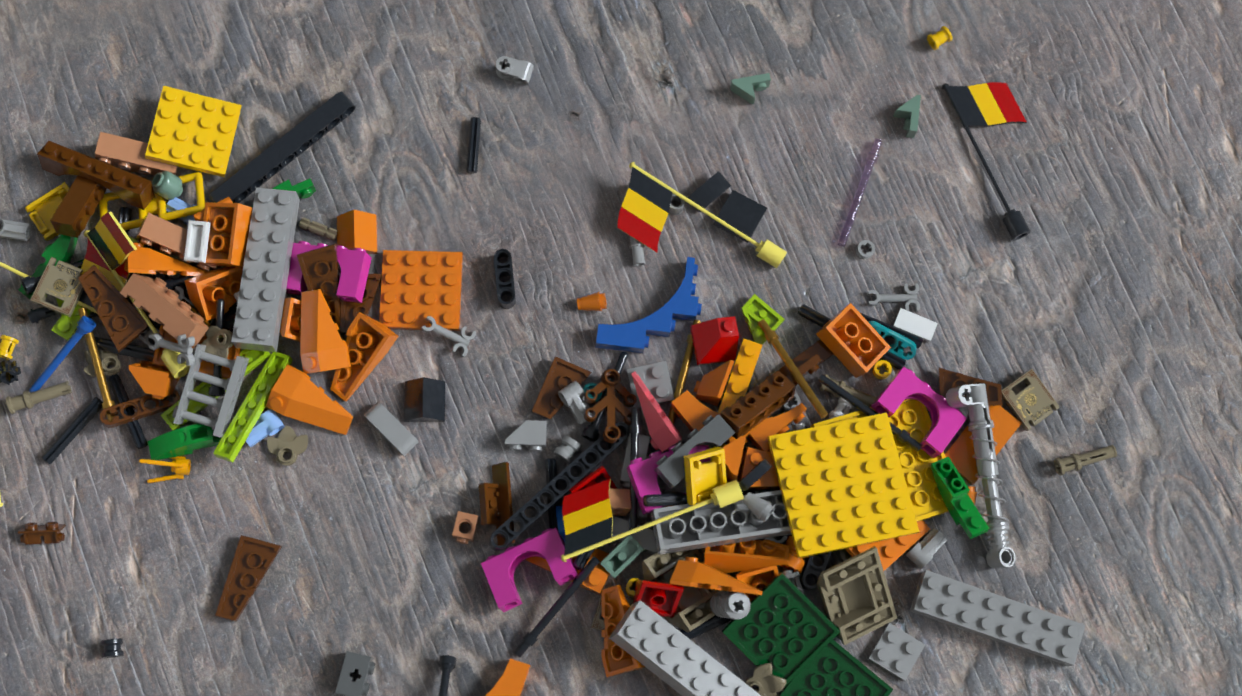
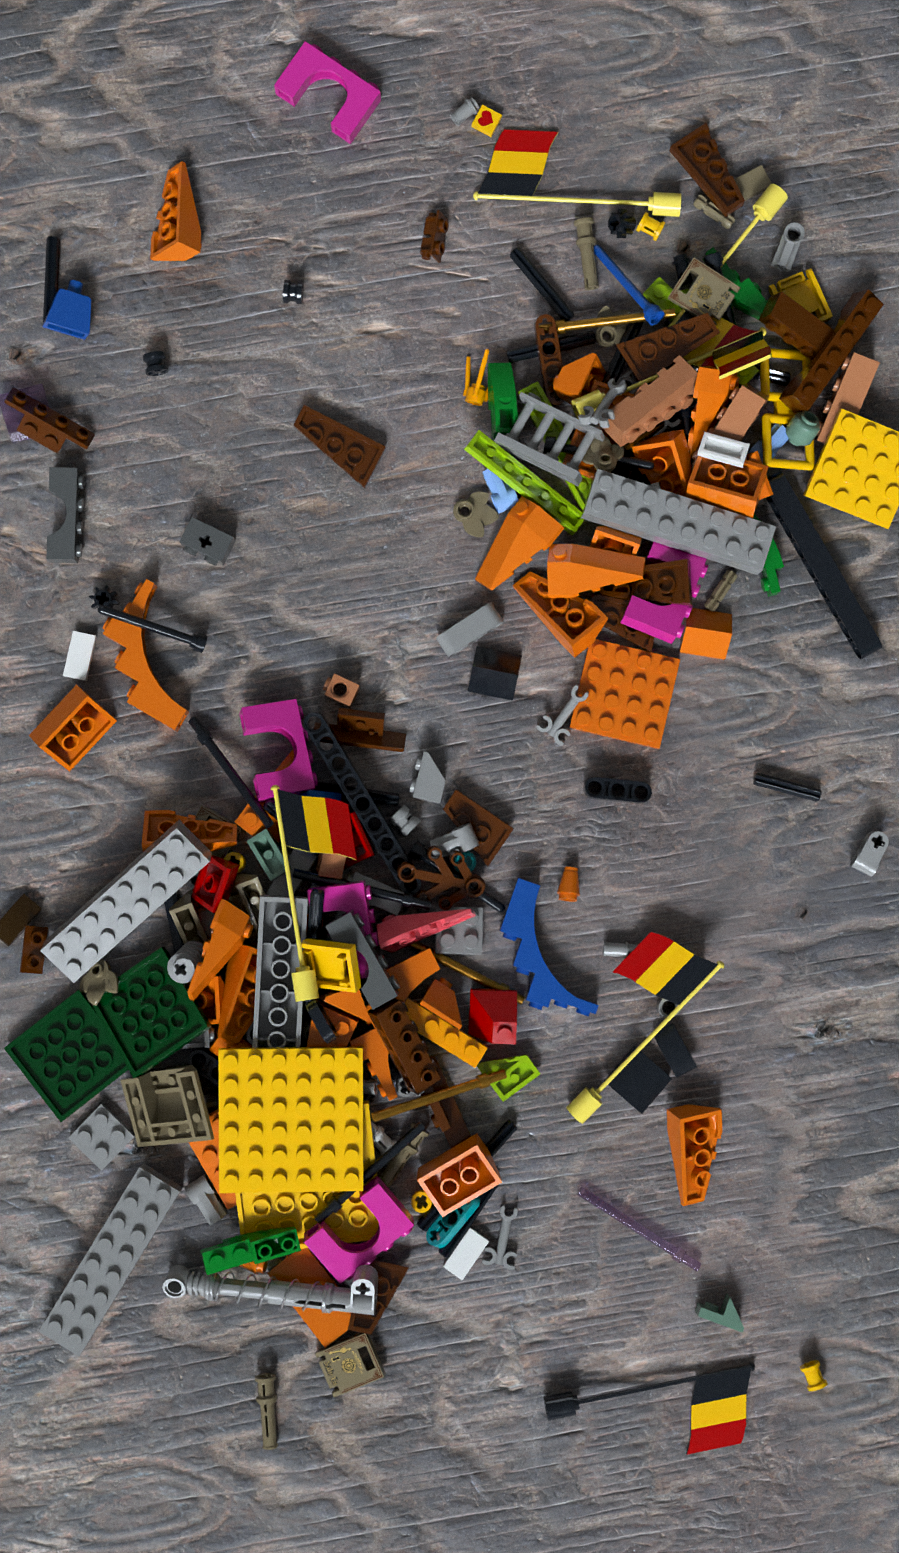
camera: 100 degrees right, 10 degrees up
sand green slope [730,73,771,104] -> none
light grey cone [742,492,775,521] -> none
light grey bush [856,240,875,259] -> none
none -> orange wedge [667,1104,722,1206]

